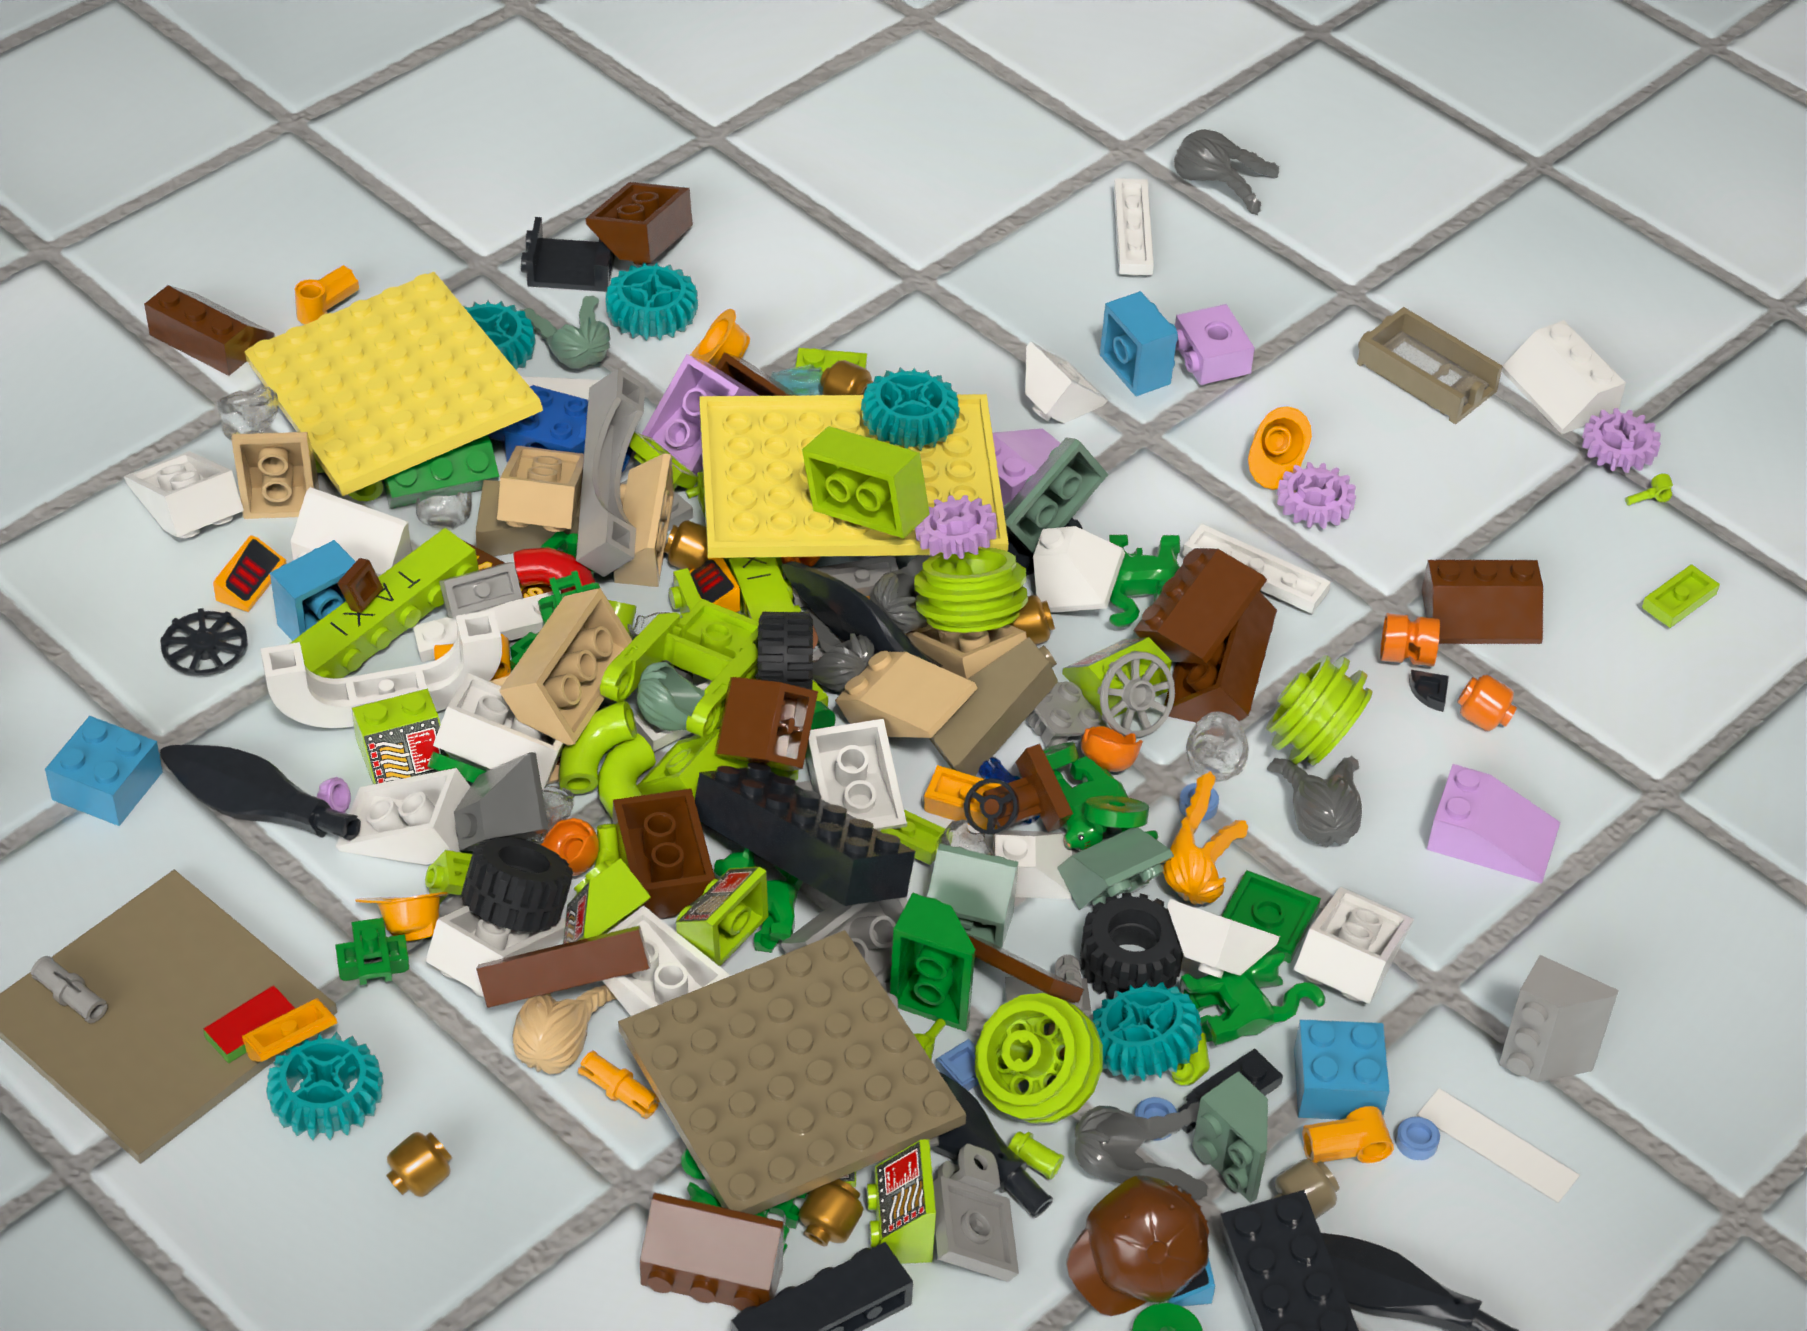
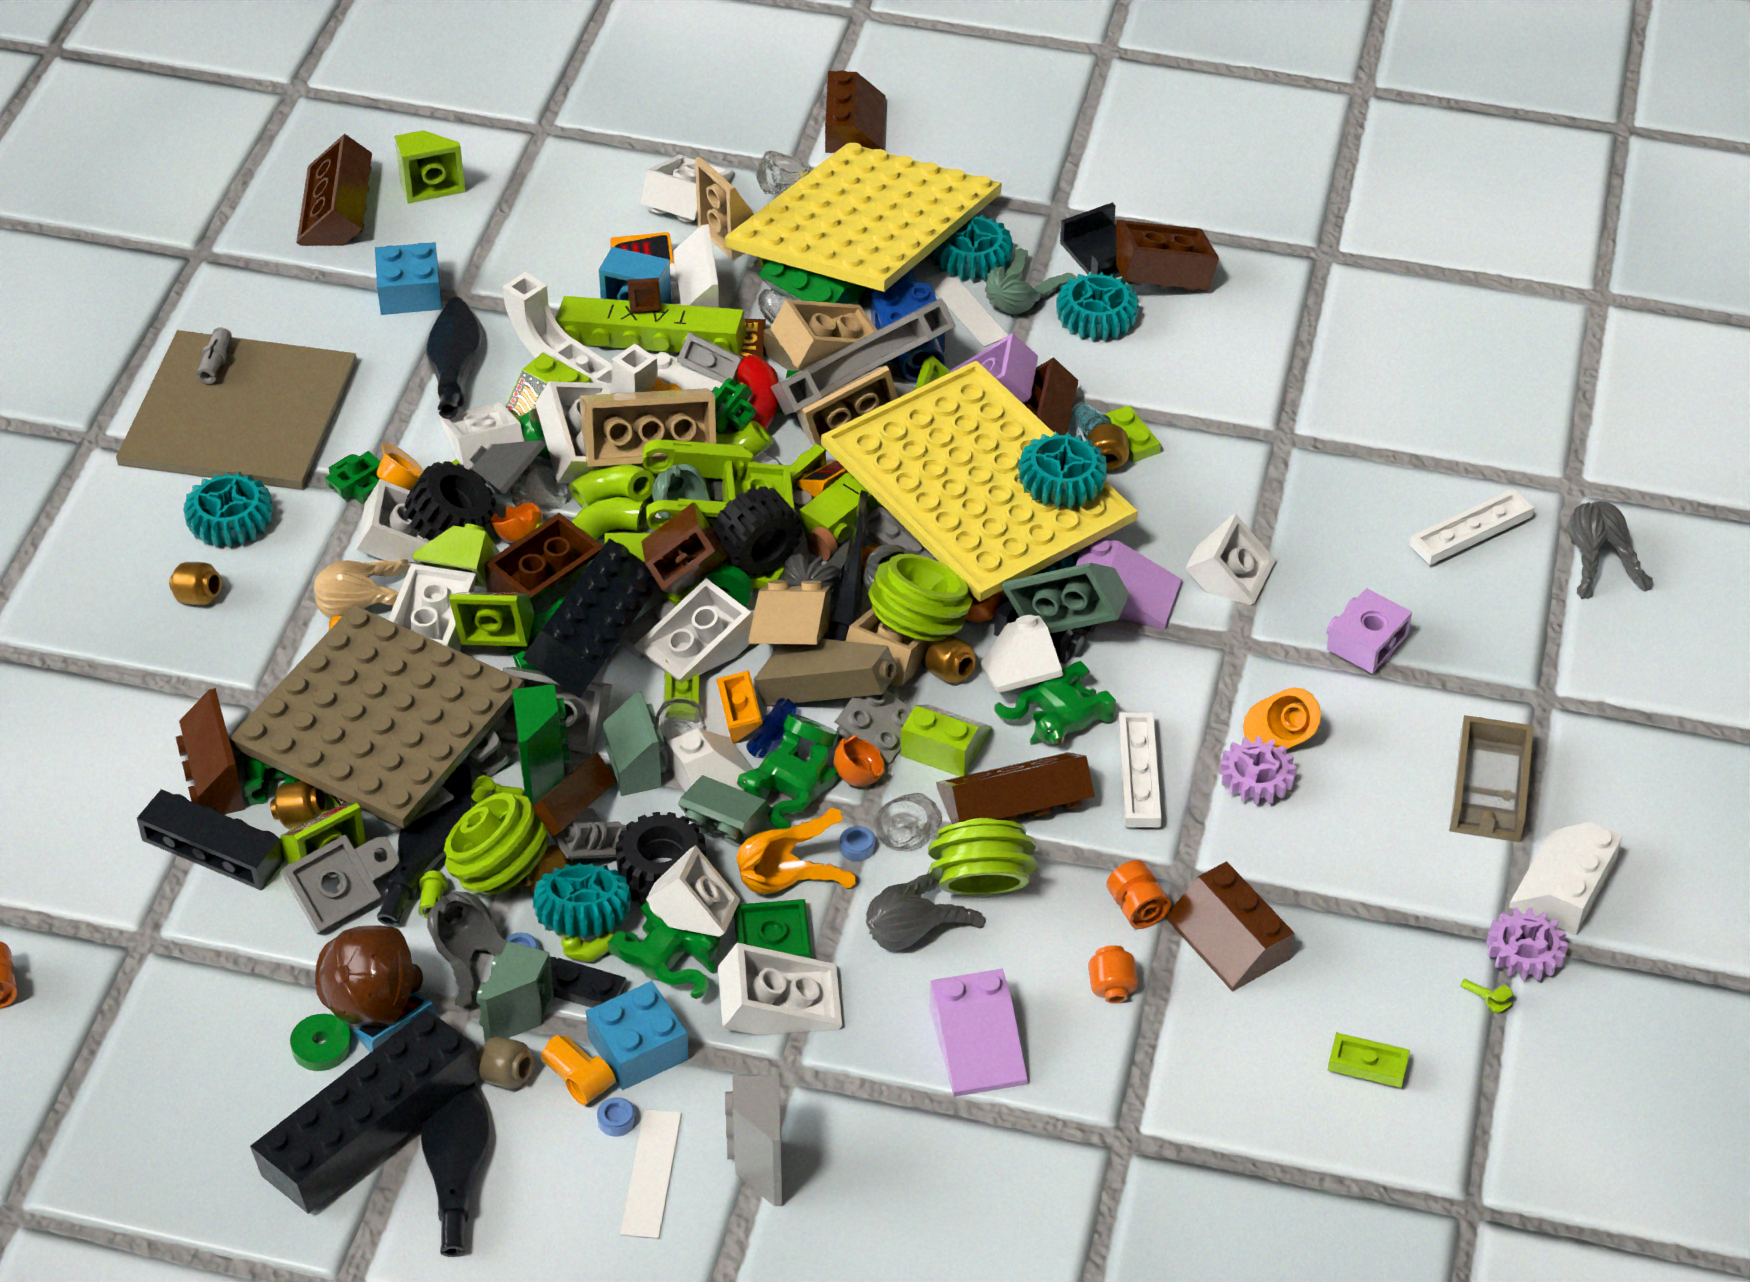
camera: 60 degrees right, 0 degrees up
black wheel [160,608,248,676] -> none
red tile [203,985,296,1064] -> none
light orange slope [242,998,338,1062] -> none
light orange piece [295,265,359,325] -> none
lavender piece [317,777,351,813] -> none
reddish brown tile [476,925,651,1008] -> none
light orange piece [690,308,750,367] -> none
lime brick [802,426,930,539] -> none
lavender gear [915,495,997,559] -> none
reddish brown piece [964,744,1073,835] -> none
green piece [1084,796,1149,828] -> none
light grey wheel [1098,651,1175,738] -> none
dark azure brick [1100,291,1178,397] -> none
reddish brown slope [1133,548,1267,664] -> none
black tile [1409,670,1449,712] -> none

